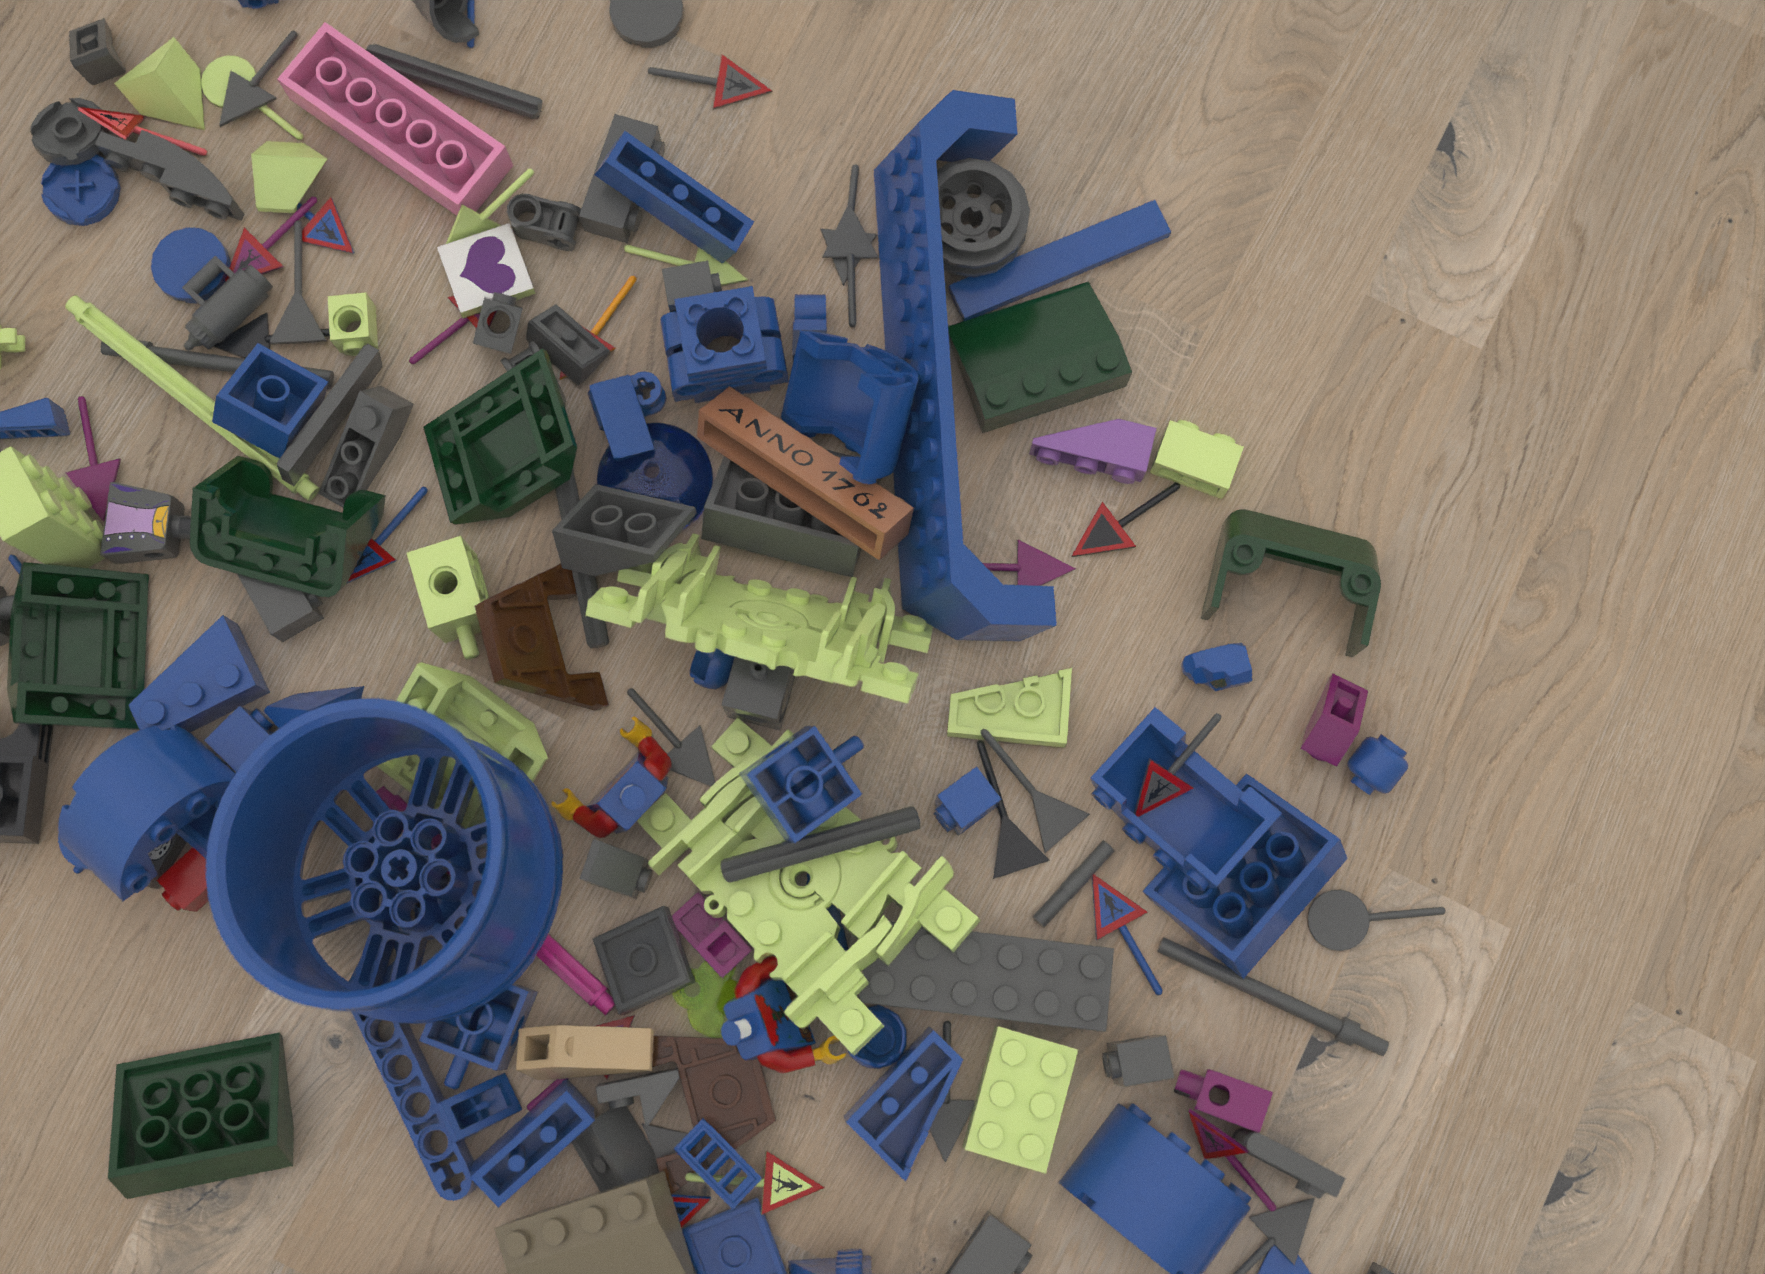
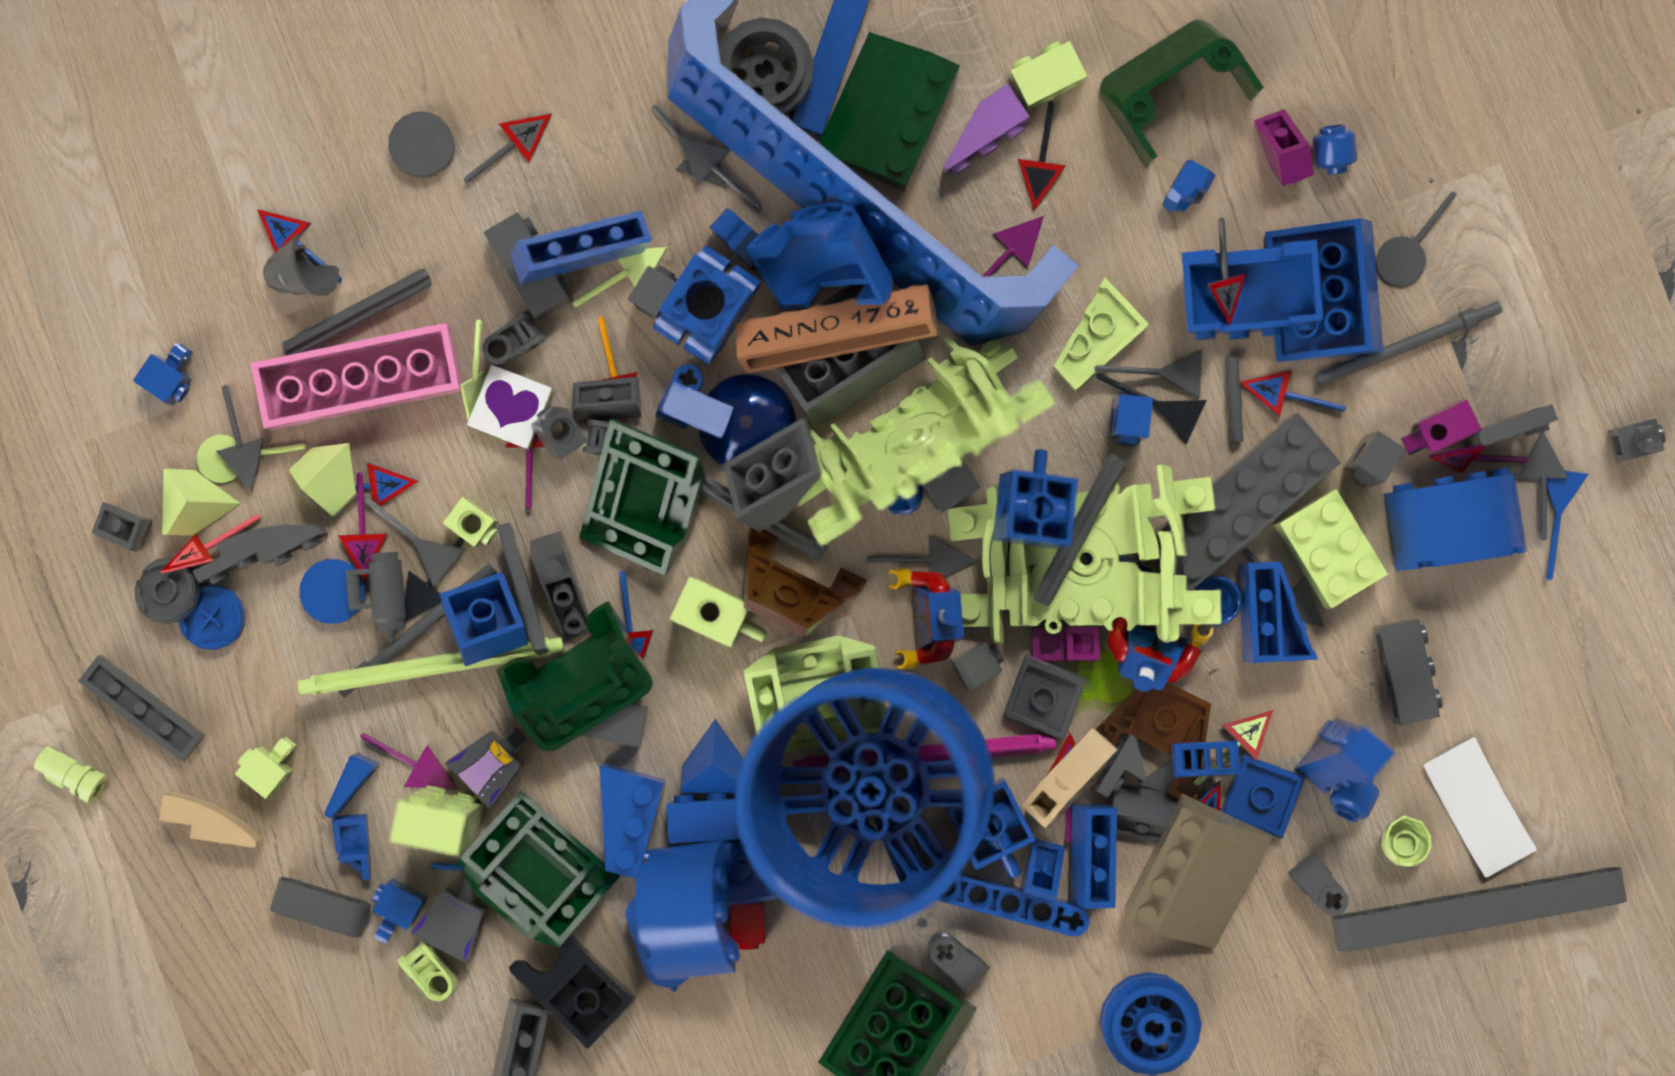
camera: 45 degrees left, 10 degrees up
none -> dark grey piece [928,932,990,993]

